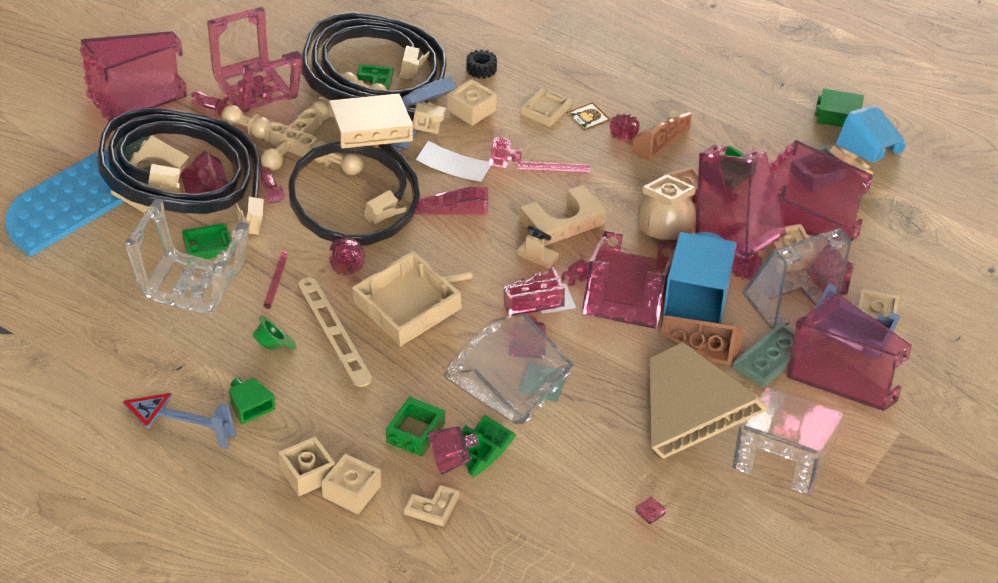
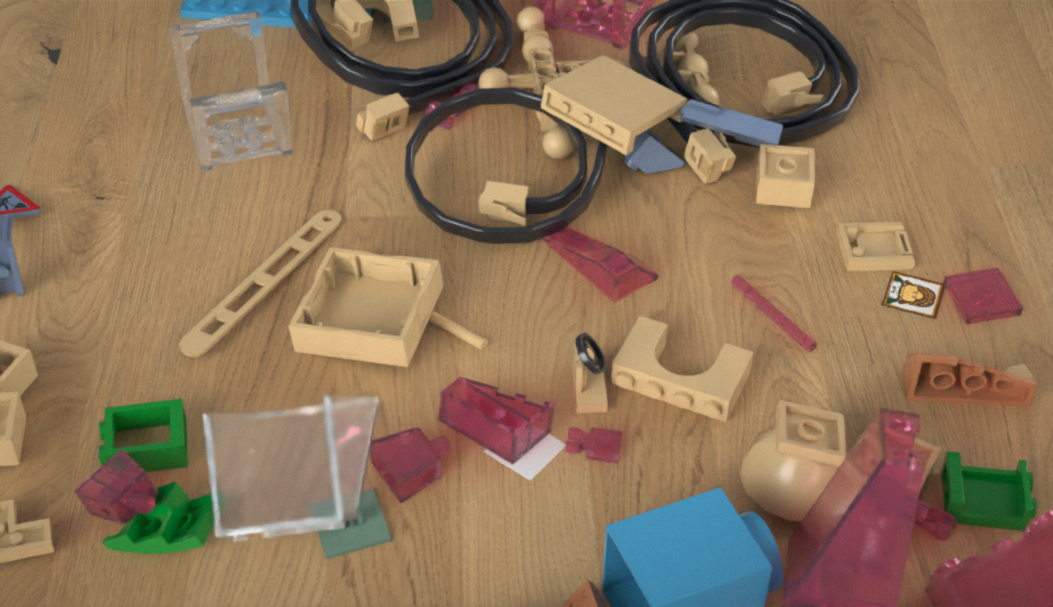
camera: 55 degrees right, 0 degrees up
clear pink slope [181,151,228,194] -> none
green container [182,223,234,262] -> none
green torso [229,378,275,425] -> none
green piece [252,316,296,349] -> none
clear pink bar [264,251,288,309] -> none
clear pink cylinder [329,238,365,276] -> none
green plate [357,64,394,91] -> none
white sticker [416,141,493,182] -> none
black tyre [466,49,497,79] -> none
clear pink brick [489,137,522,168] -> none
clear pink windscreen [582,231,676,329] -> none
clear pink gear [610,113,640,142] -> none
none -> clear pink tile [943,268,1023,324]

